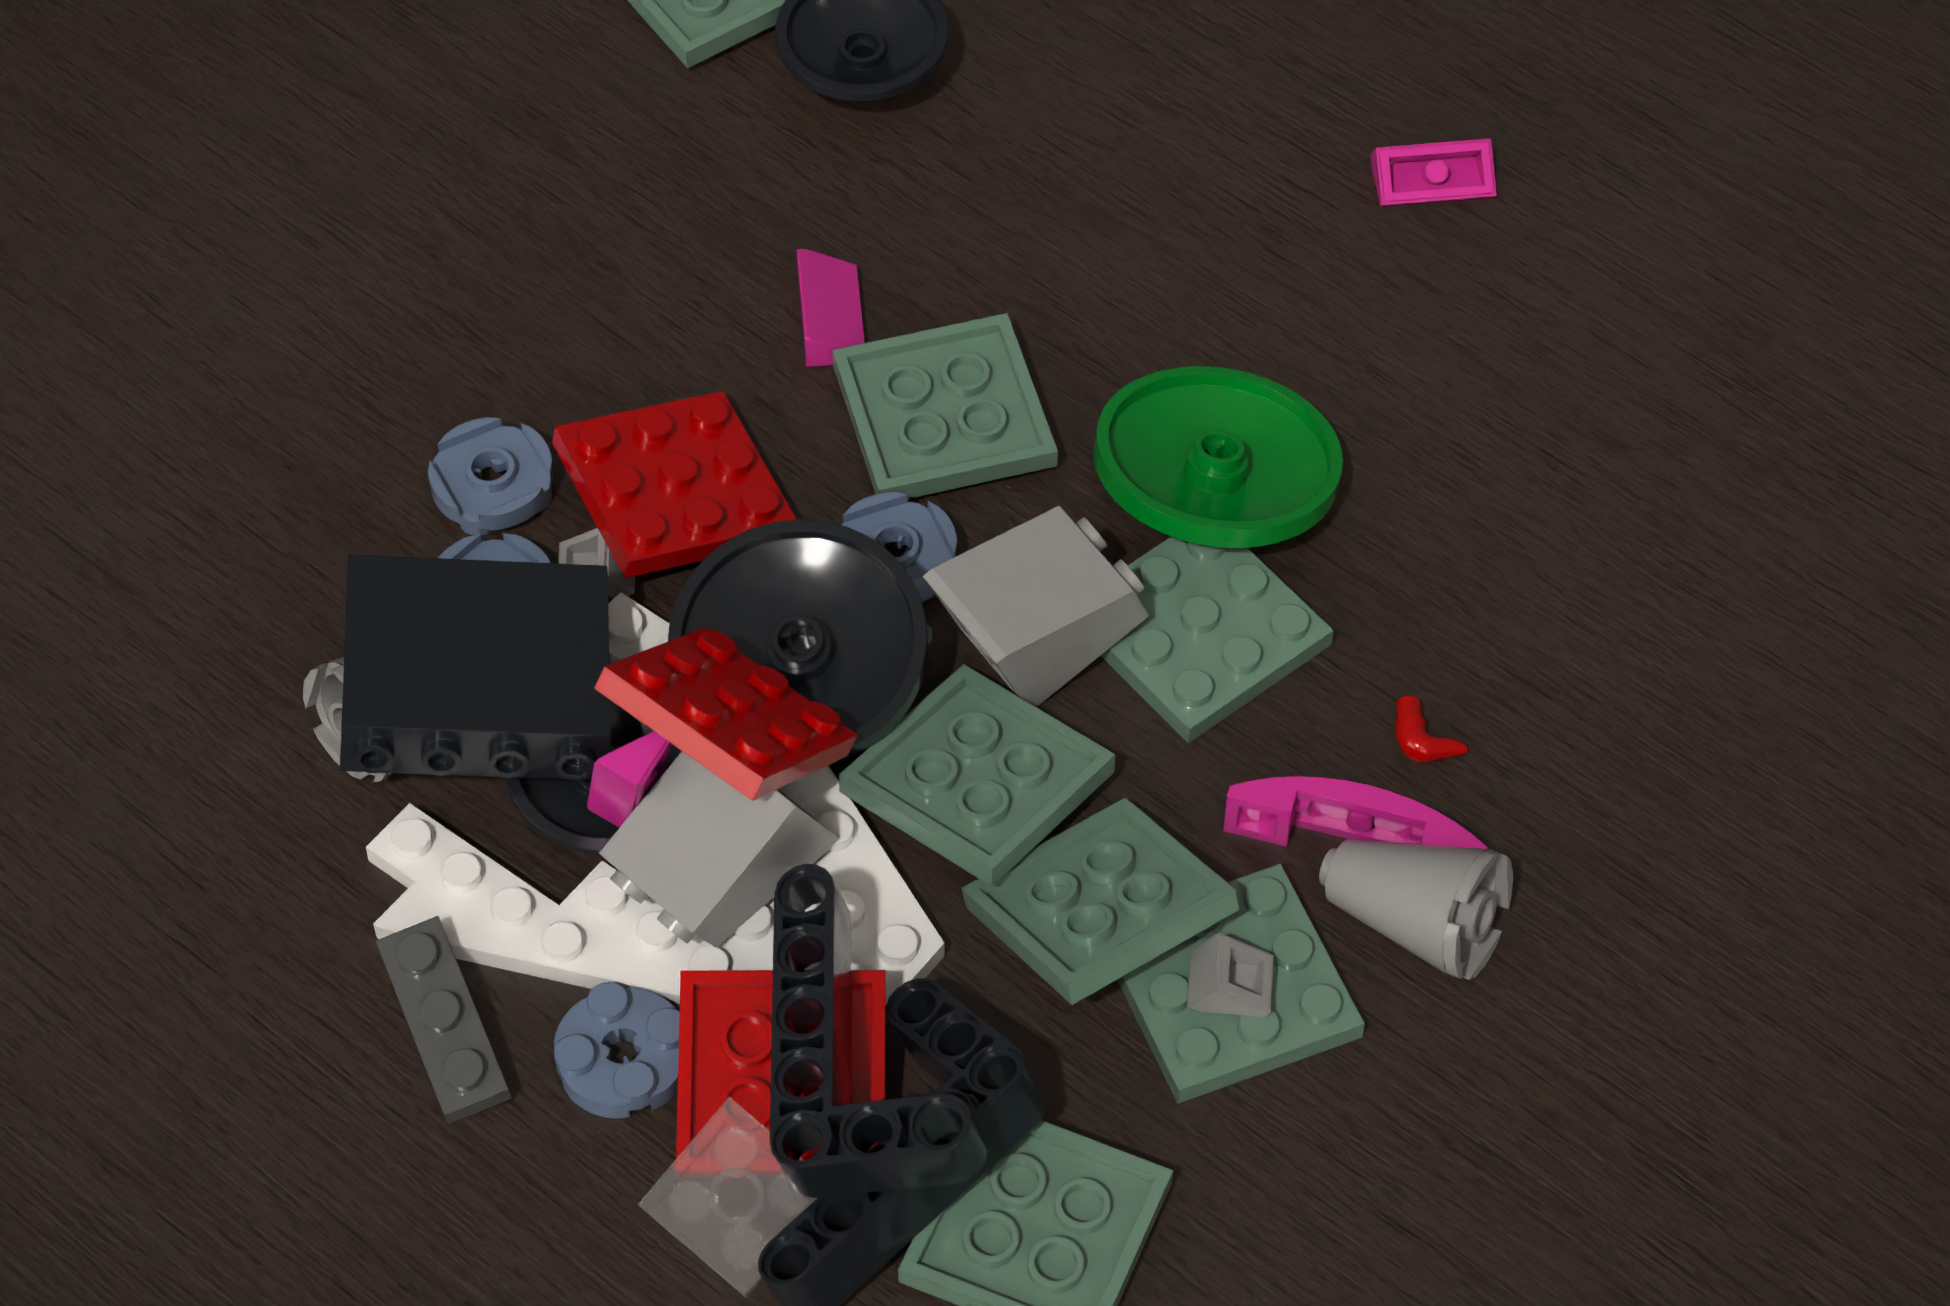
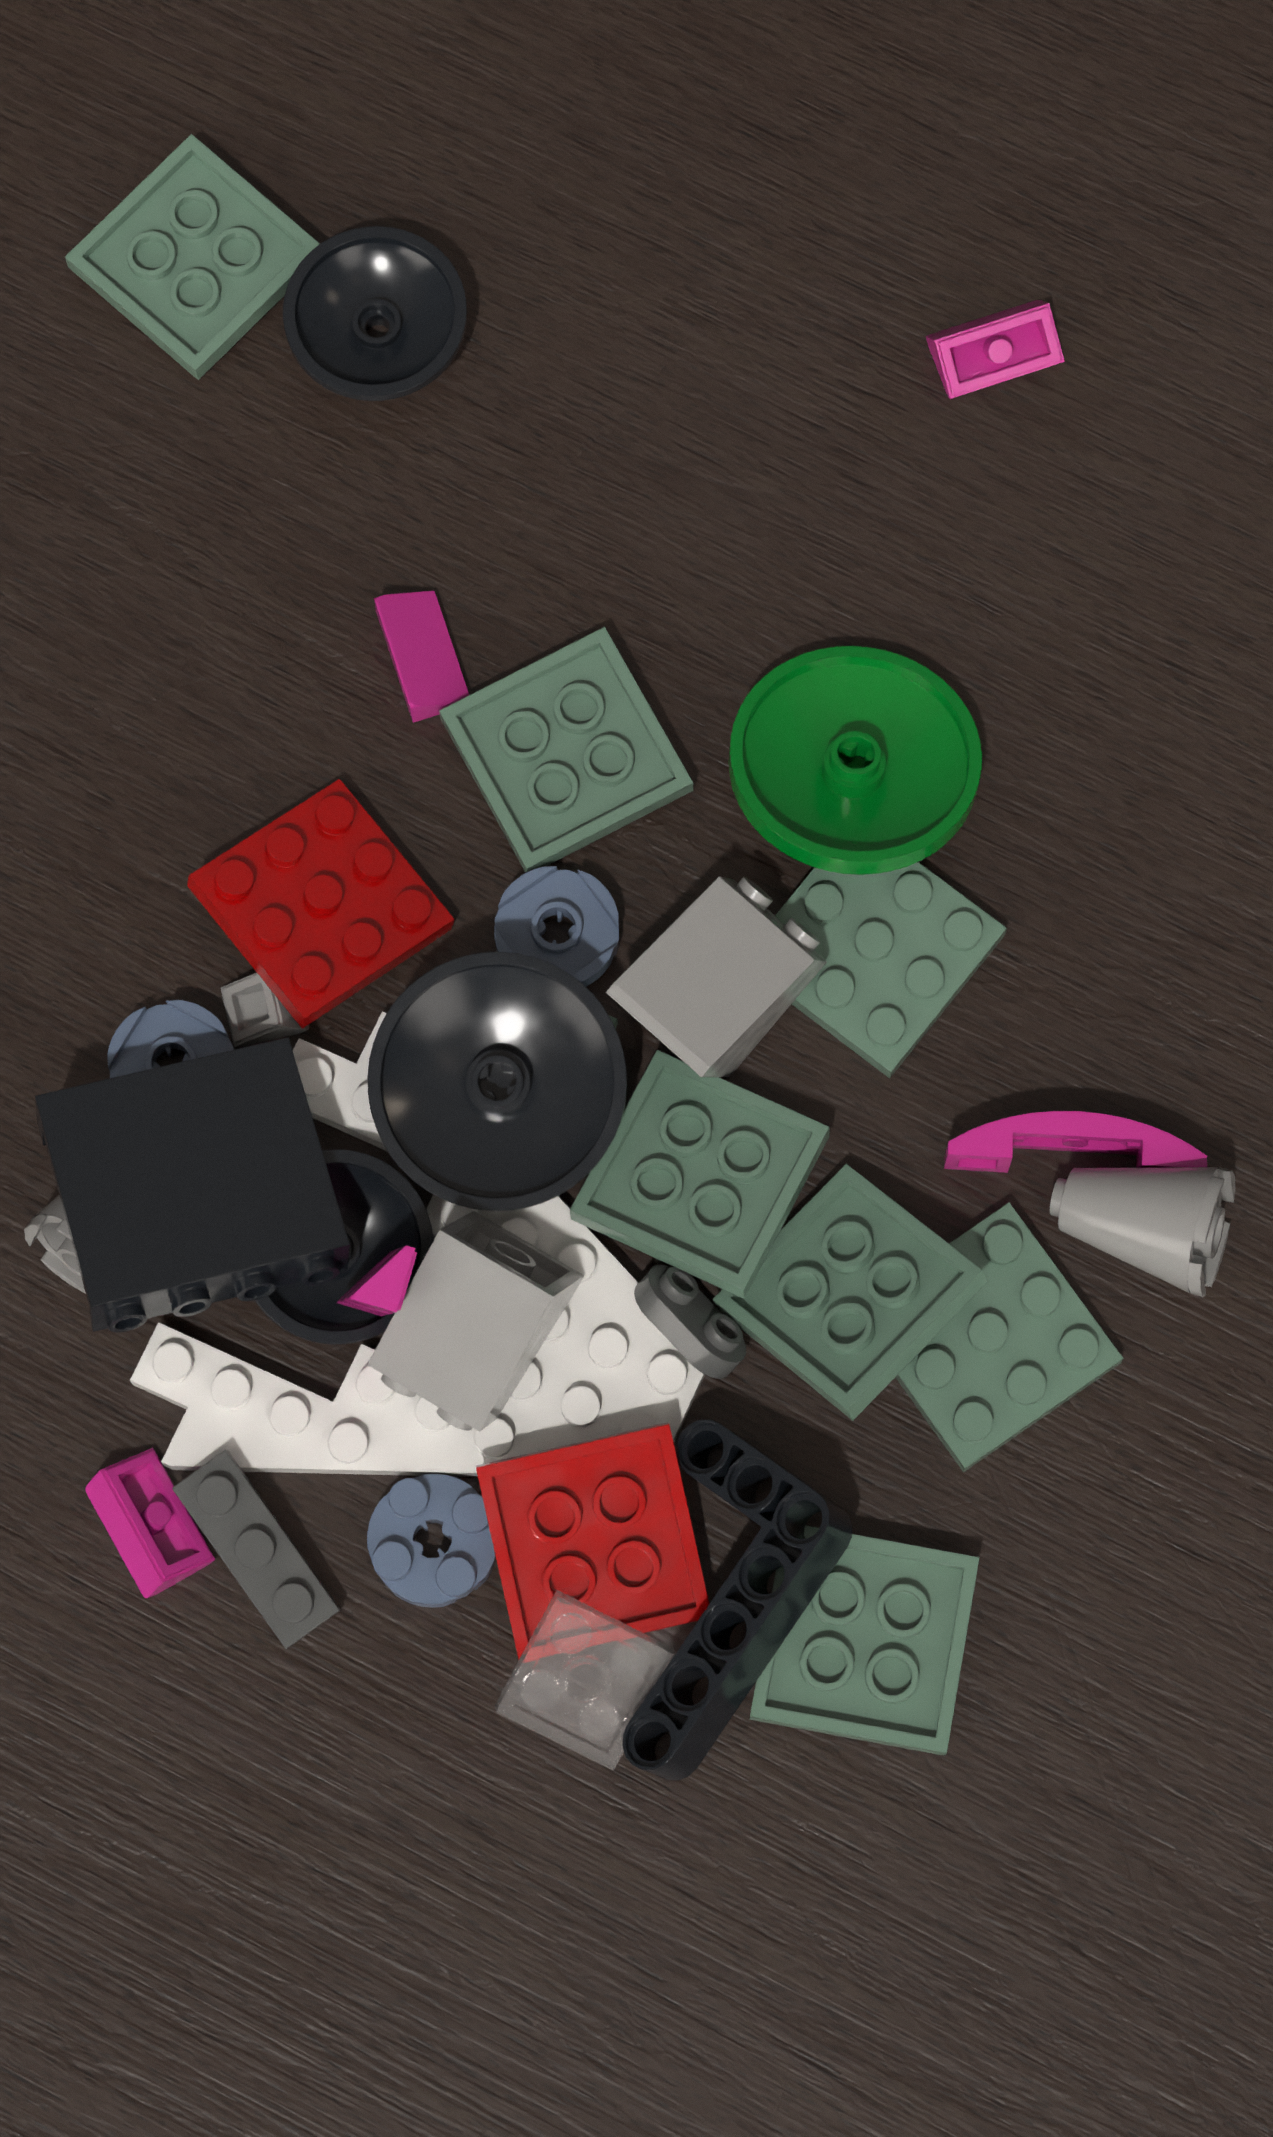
camera: 10 degrees left, 20 degrees up
sand blue plate [428,417,554,535] -> none
red plate [594,627,858,801] -> none
black beam [770,864,987,1198] -> none
light grey slope [1187,932,1274,1017] -> none
red animal [1394,696,1469,763] -> none
none -> dark pink slope [85,1448,215,1598]
none -> dark grey plate [634,1265,746,1379]

